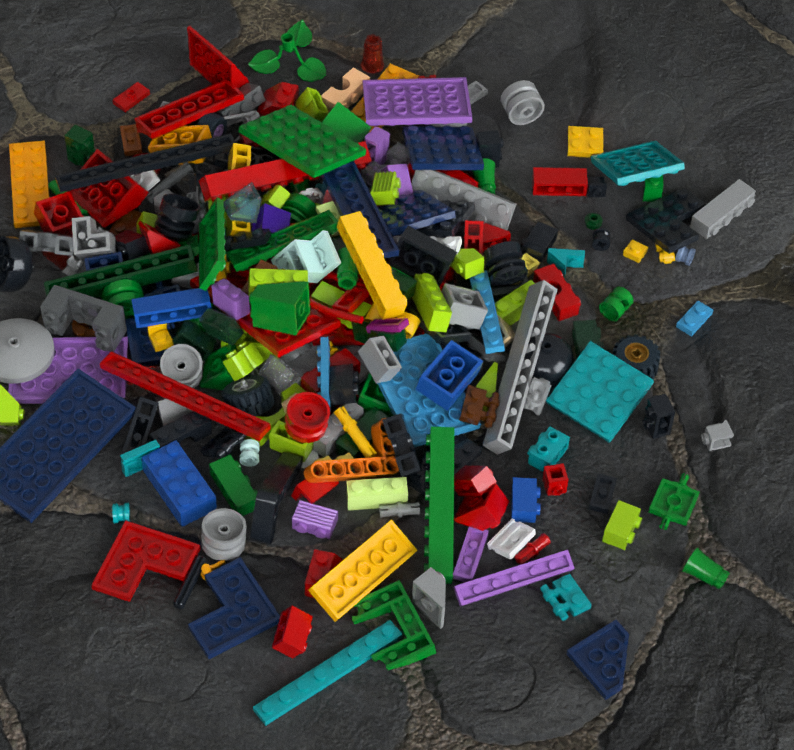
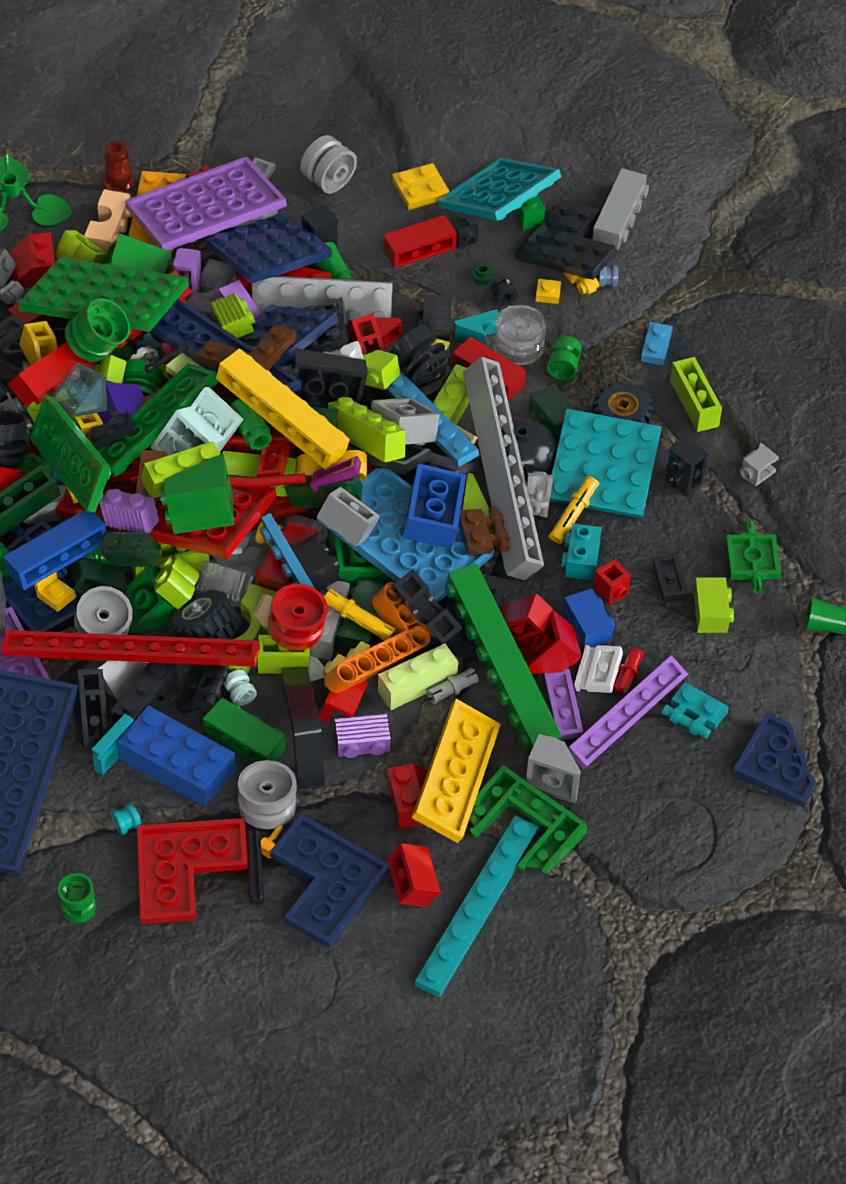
camera: 25 degrees left, 0 degrees up
none -> green wheel [58,873,96,923]
none -> green wheel [65,298,130,362]
none -> black hinge [145,343,189,374]
none -> reddish brown plate [196,324,297,371]
none -> clear wheel [494,305,546,365]
none -> yellow pin [548,476,599,544]
none -> lime brick [670,357,722,432]

